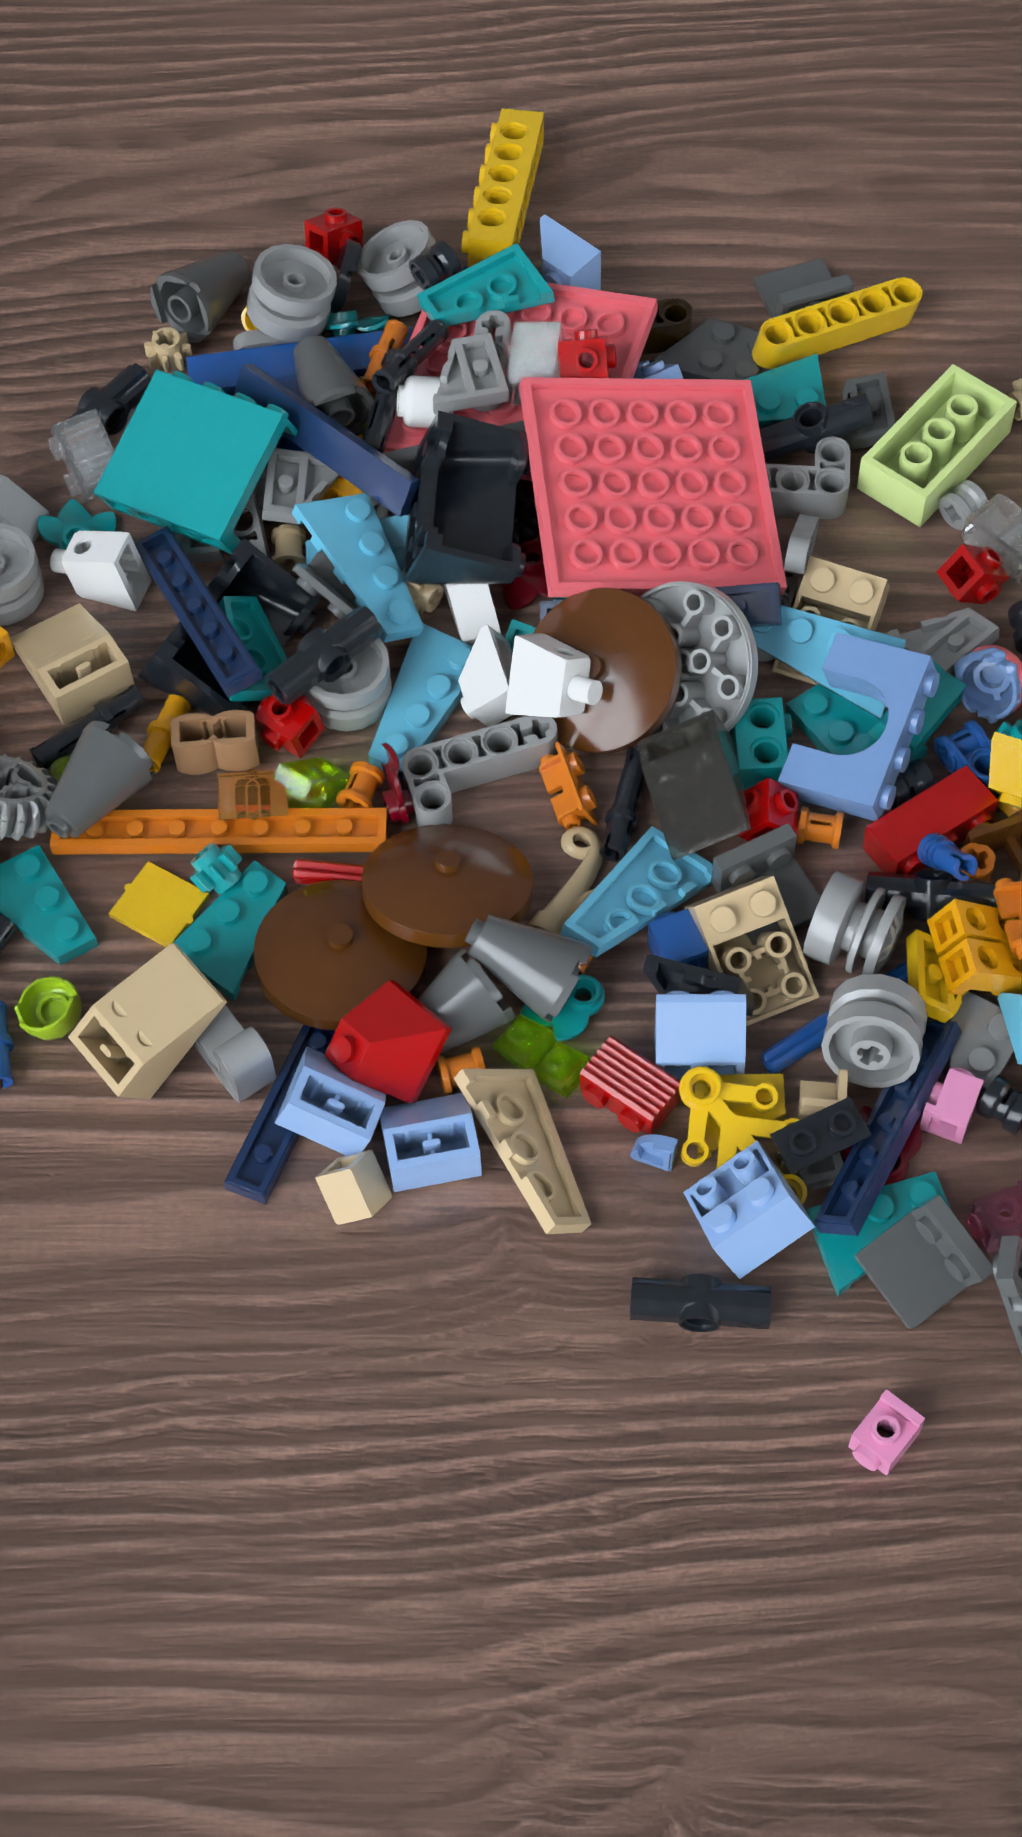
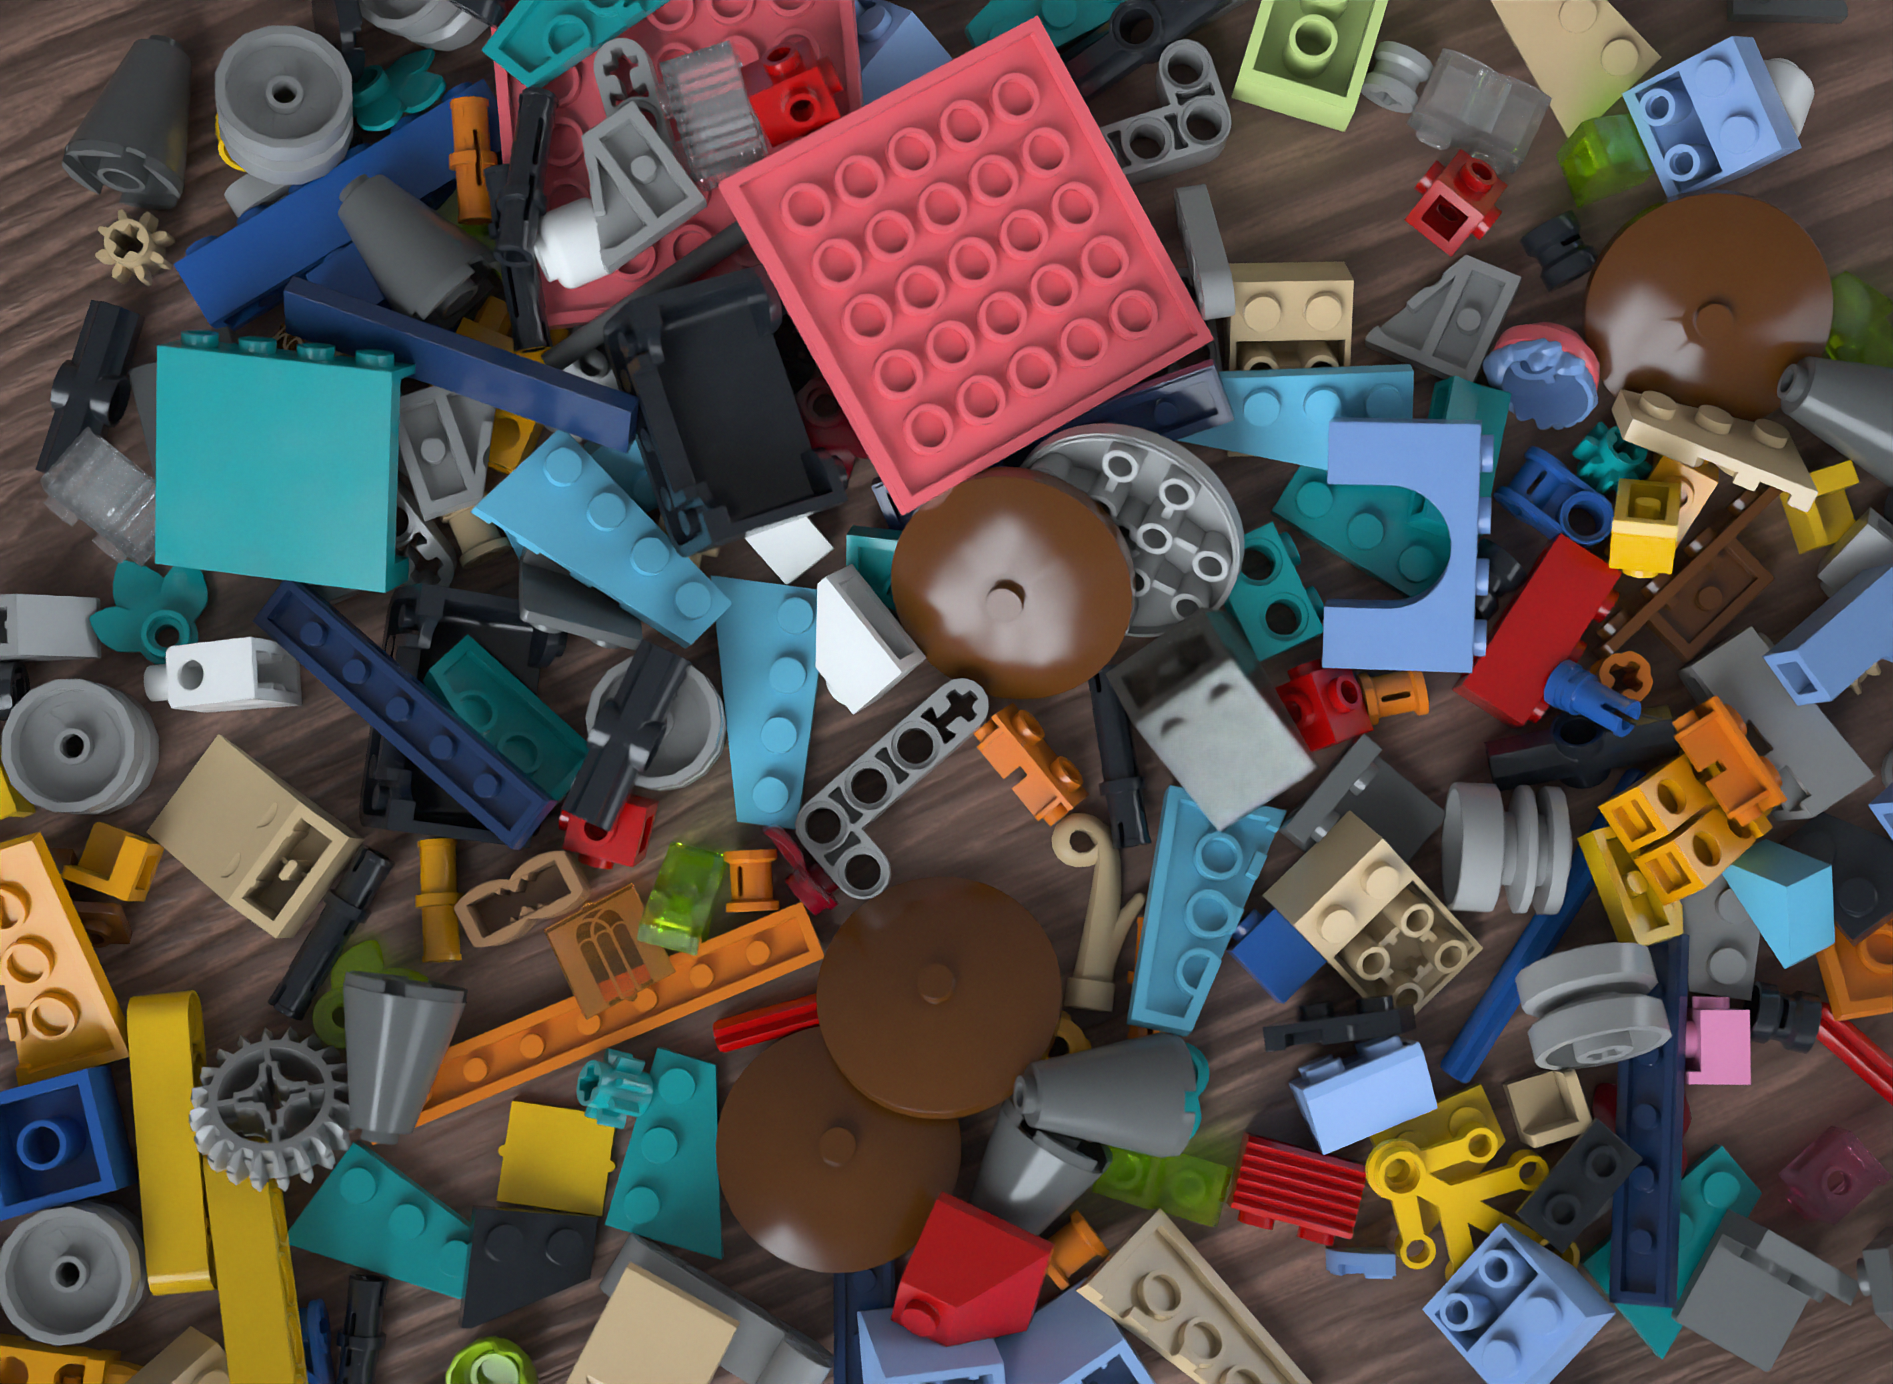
camera: 20 degrees left, 25 degrees up
white torso [505,633,603,718] -> none
none -> black wing [458,1205,598,1329]

